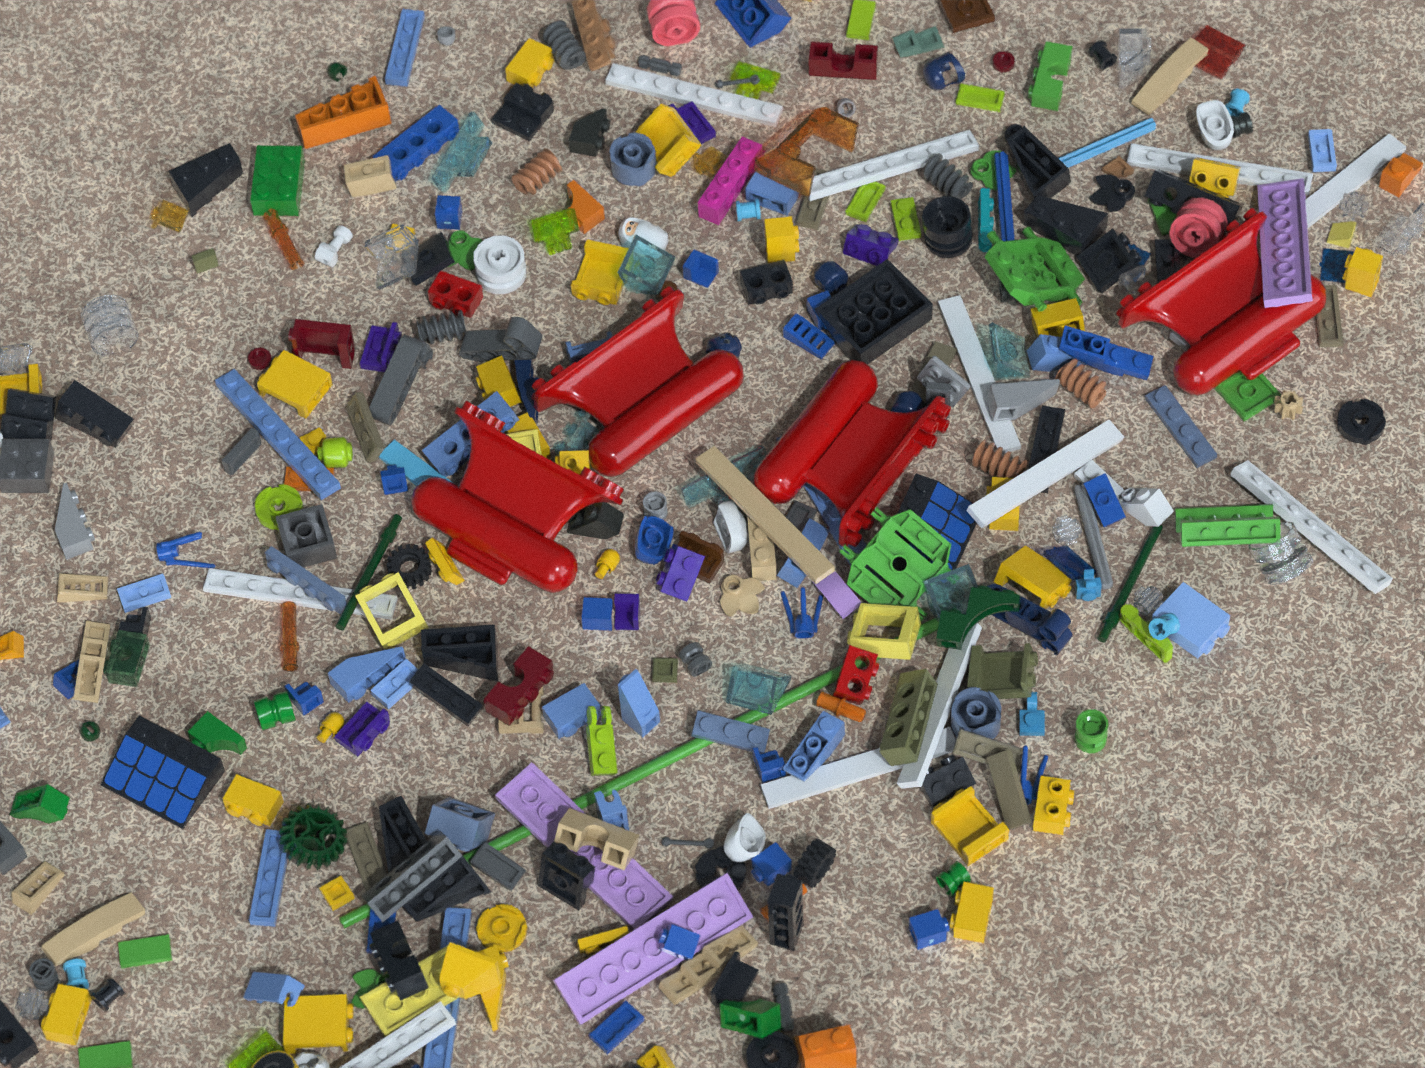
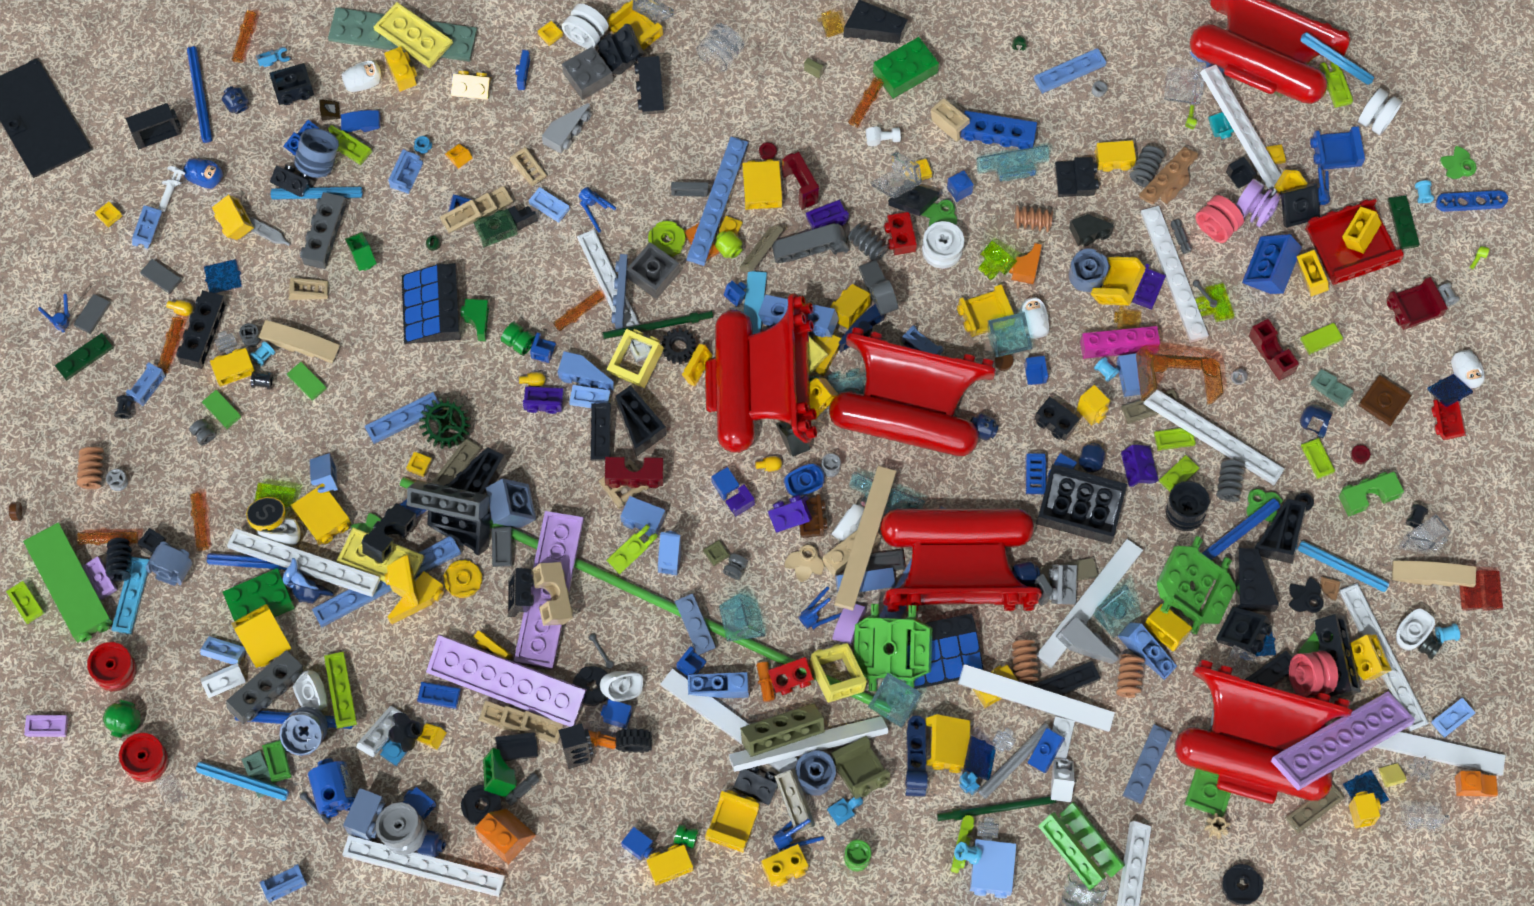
camera: 50 degrees right, 10 degrees up
yellow brick [223,774,284,826] -> none
orange wedge [295,76,391,149] -> none
medium blue hinge [594,790,629,831] -> none
blue brick [657,924,701,960] -> none
dark green arch [936,586,1020,650] -> none
teal hinge [978,188,994,252] -> none
dark tan tile [987,750,1032,830] -> none
blue slope [1059,326,1154,380] -> none

